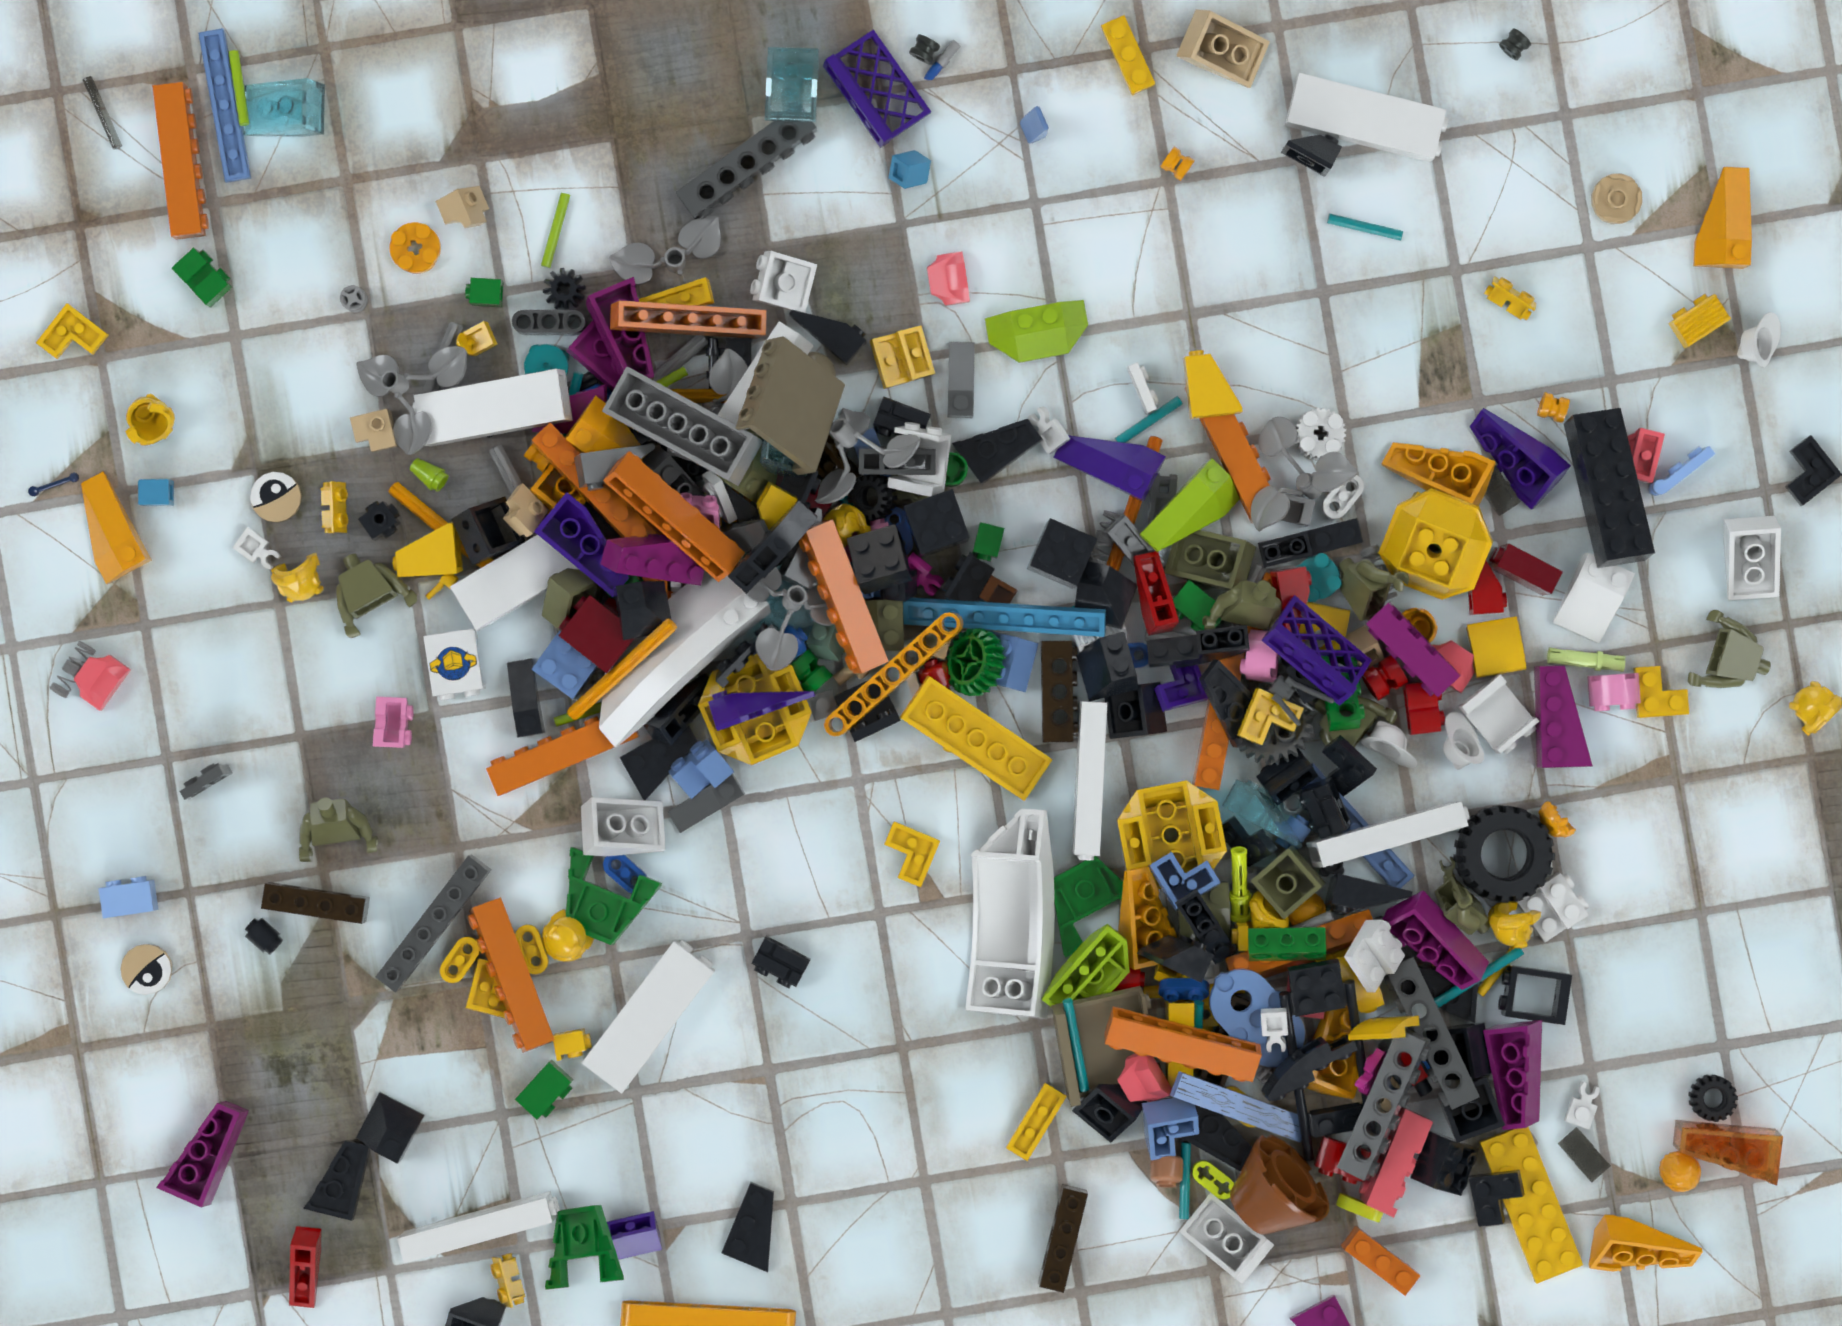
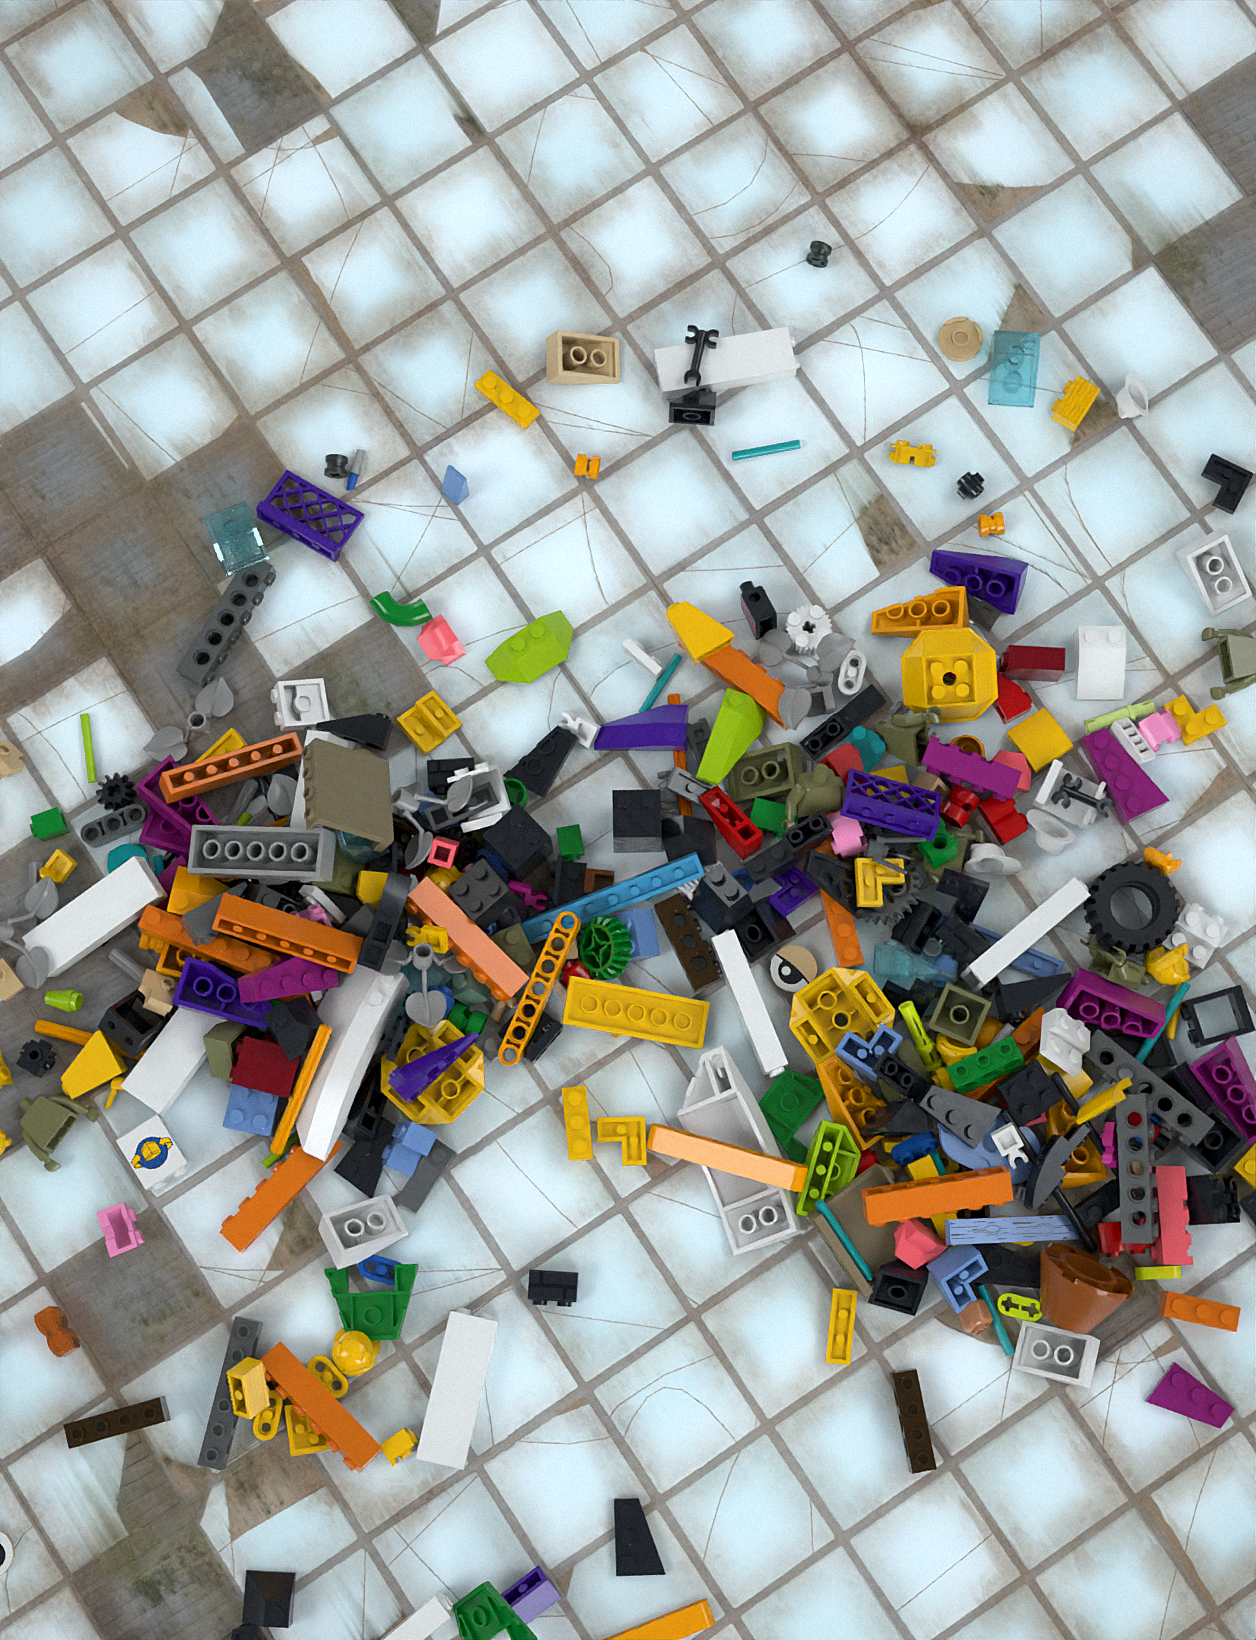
camera: 25 degrees left, 10 degrees down
black brick [245,918,283,955] -> none
olive torso [299,797,379,862] -> none
black slope [507,658,545,738] -> none
green brick [515,1059,574,1120] -> none
dark azure panel [888,150,931,189] -> none
dark grey slope [947,342,975,418] -> none
black brick [1563,408,1655,568] -> none
coral slope [1627,428,1665,483] -> none
light blue plate [1648,446,1715,496] -> none
light orange wedge [1693,167,1752,269] -> none
none -> clear orange brick [34,1306,80,1358]
none -> yellow brick [226,1357,270,1419]
none -> green cylinder [369,591,432,627]
none -> yellow plate [406,925,449,954]
none -> coral brick [427,835,460,869]
none -> yellow brick [562,1085,594,1162]
none -> light orange beam [646,1123,808,1192]
none -> black bar [684,325,719,386]
none -> black torso [739,581,777,640]
none -> tile [770,945,817,993]
none -> wing [916,1085,1002,1149]
none -> black gear [956,472,985,500]
none -> clear light blue slope [988,330,1040,408]
none -> black bar [1051,773,1115,818]
none -> white slope [1109,717,1157,764]

